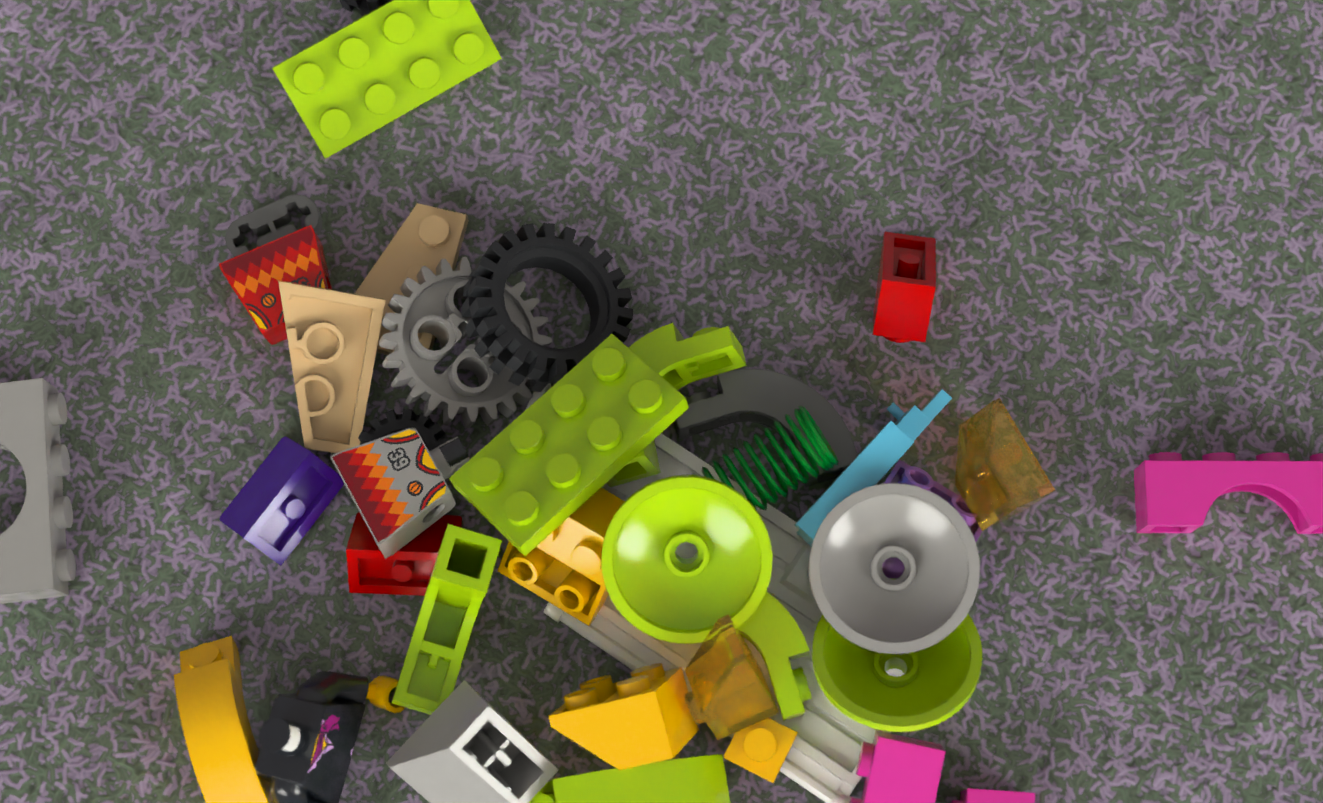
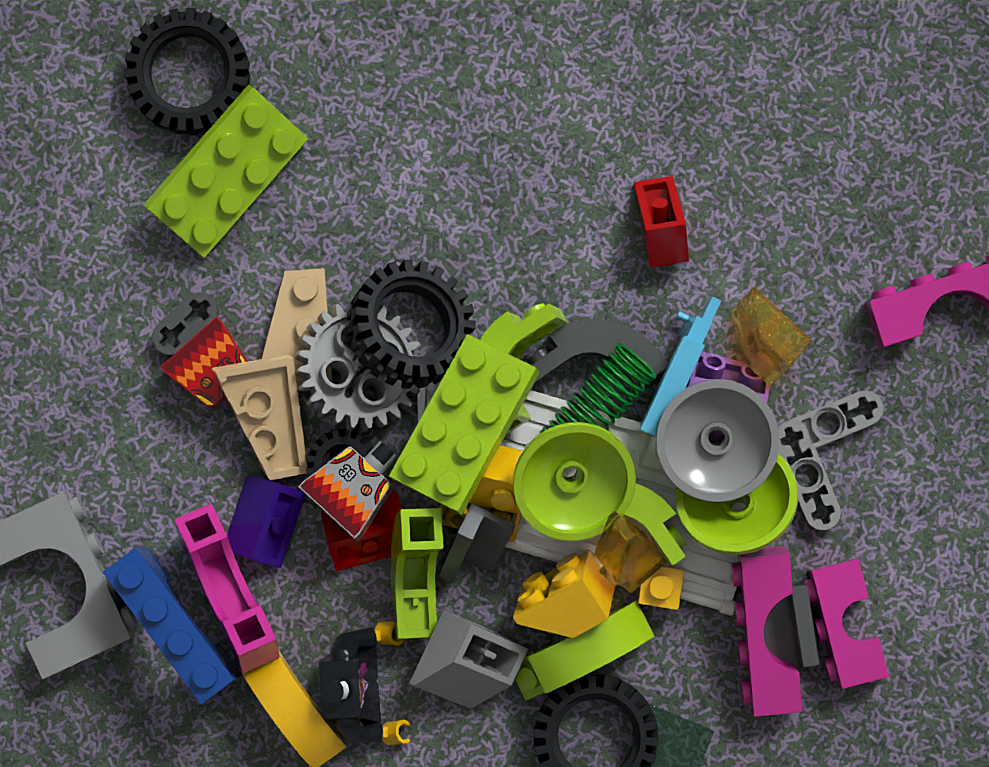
camera: 25 degrees left, 10 degrees up
none -> blue arch [103,547,242,704]
none -> dark pink arch [174,503,280,674]
none -> dark grey panel [438,504,515,584]
none -> light grey beam [778,390,884,531]

